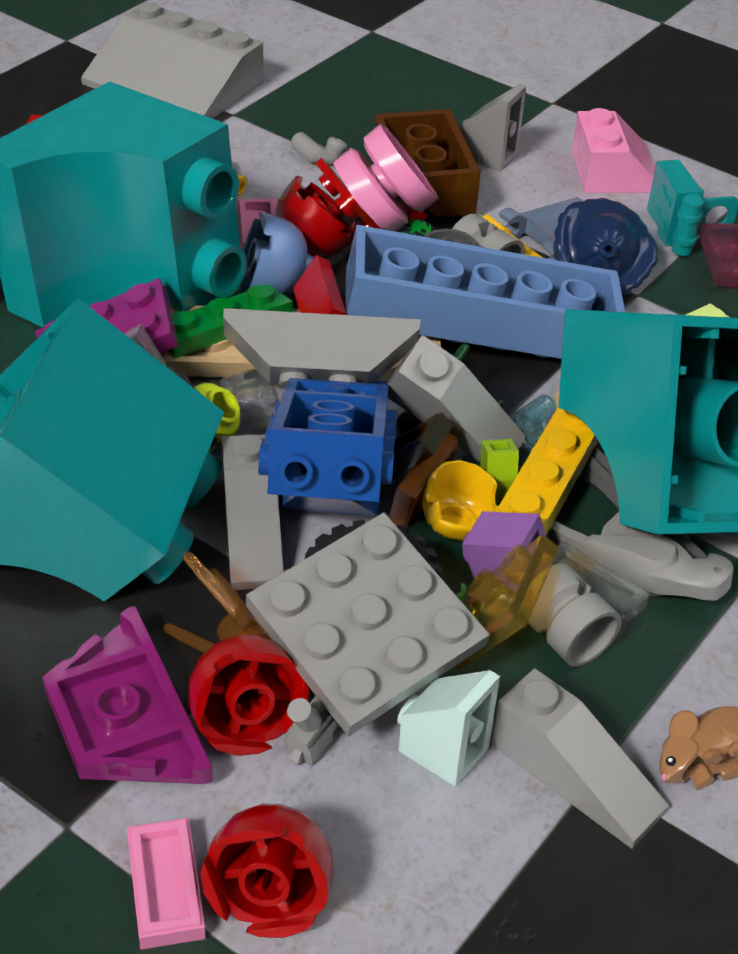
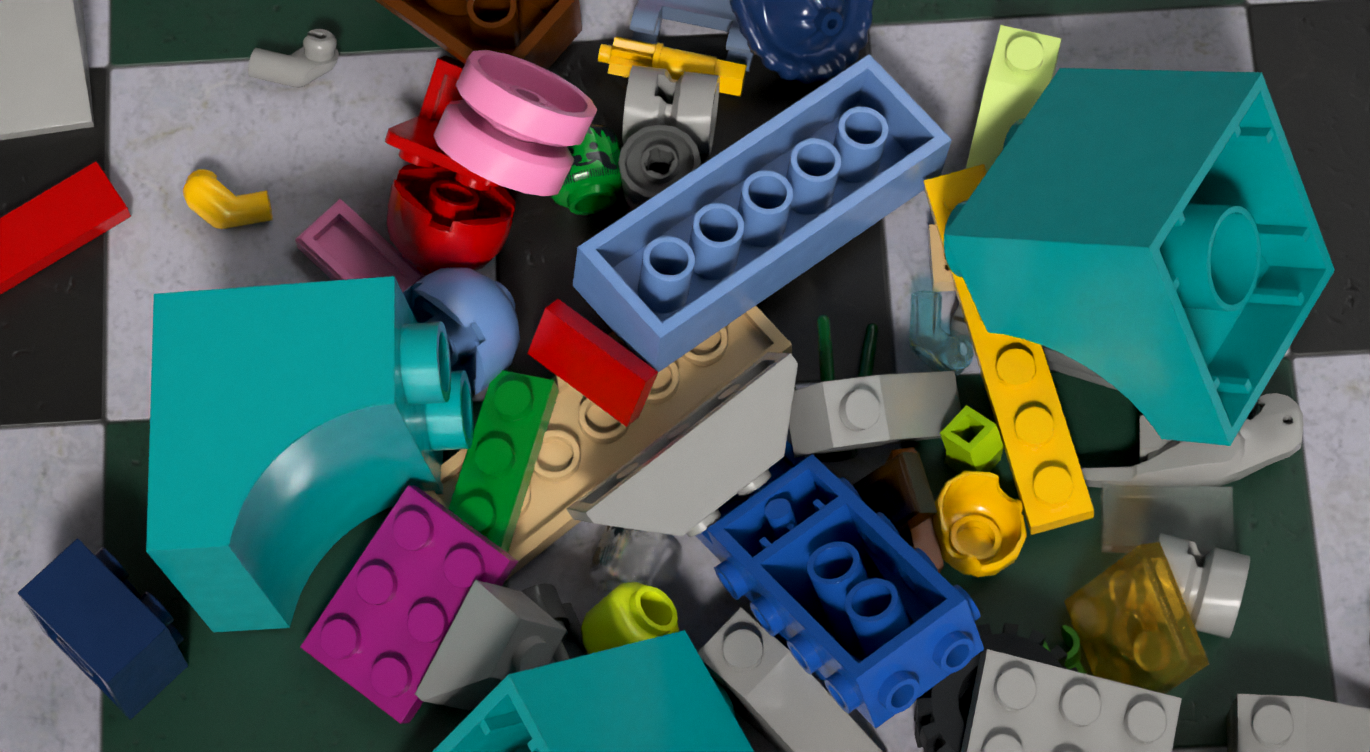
camera: 35 degrees left, 25 degrees up
medium lavender brick [462,511,552,588] -> none

